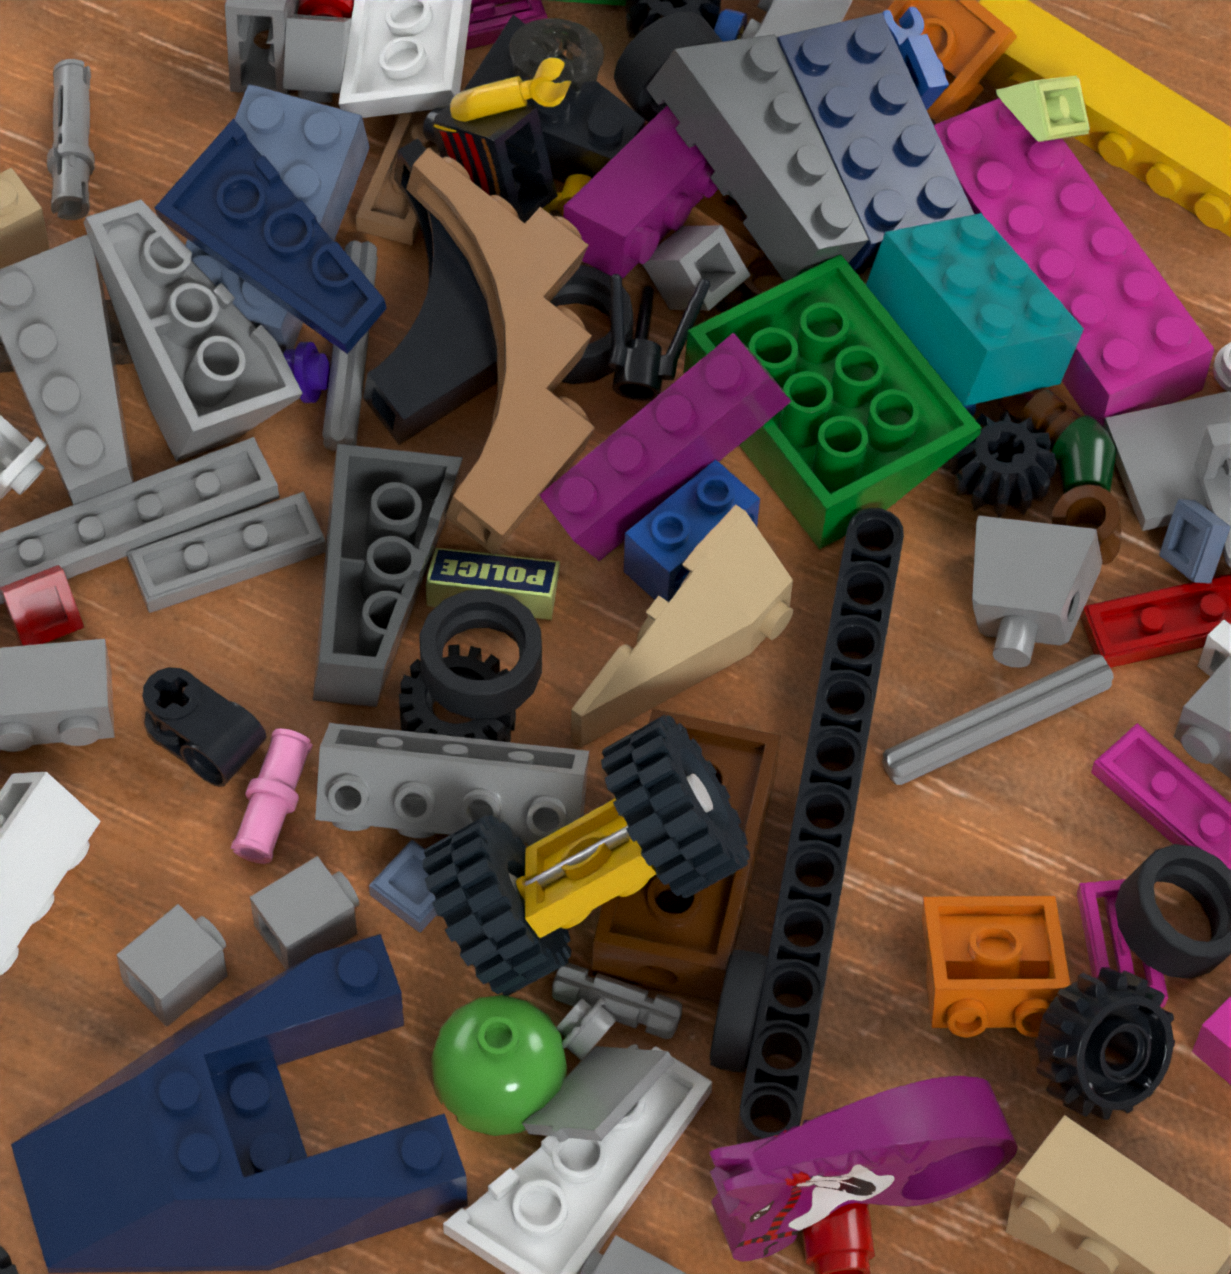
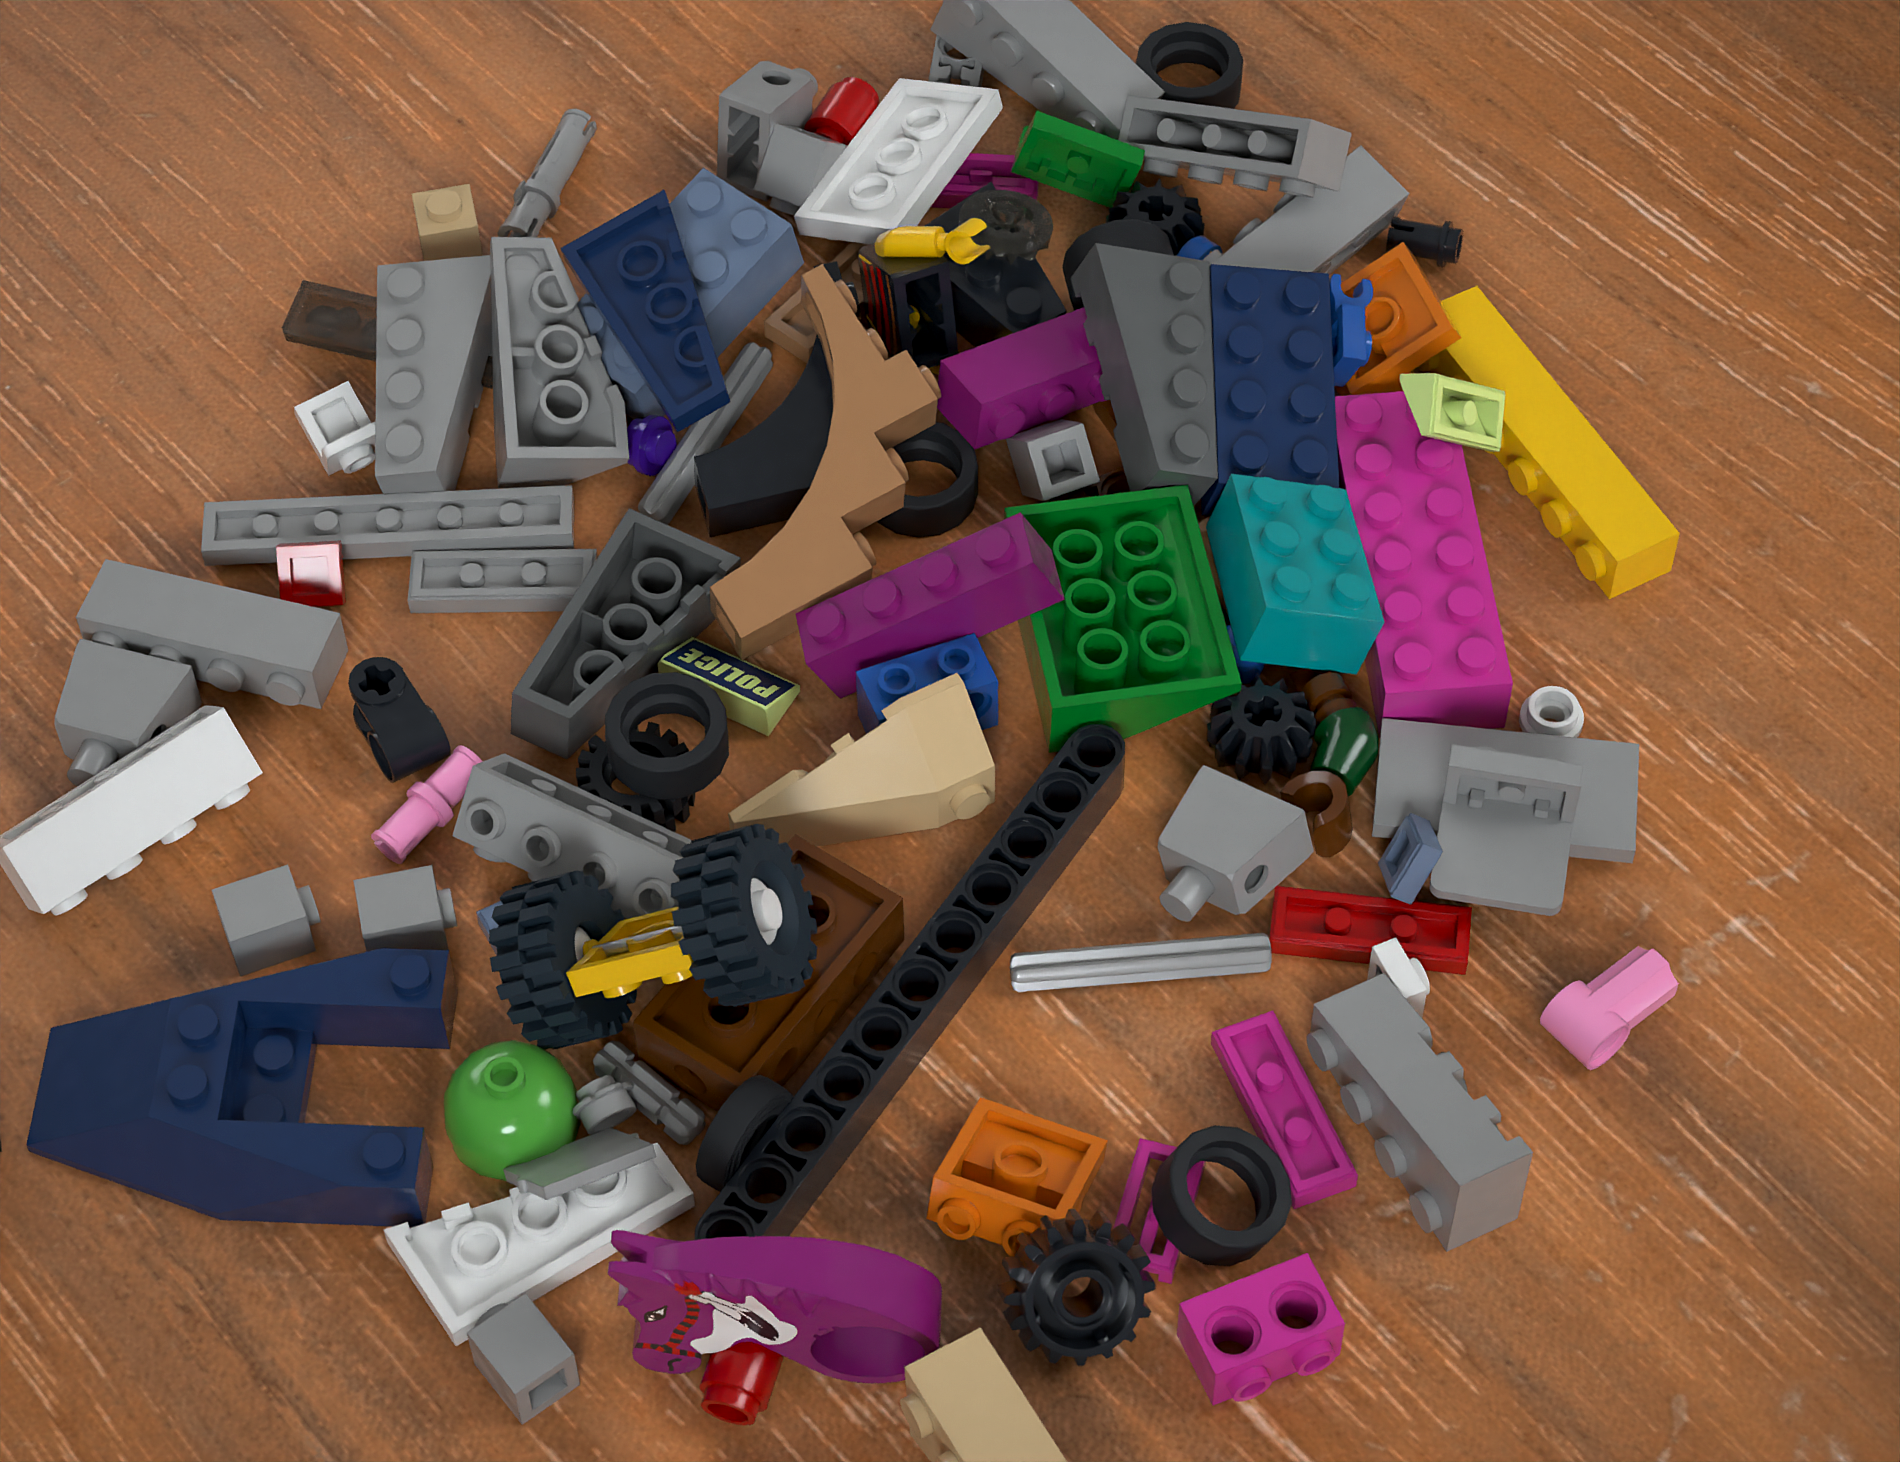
camera: 25 degrees right, 5 degrees down
black plant [608,273,710,401] -> none

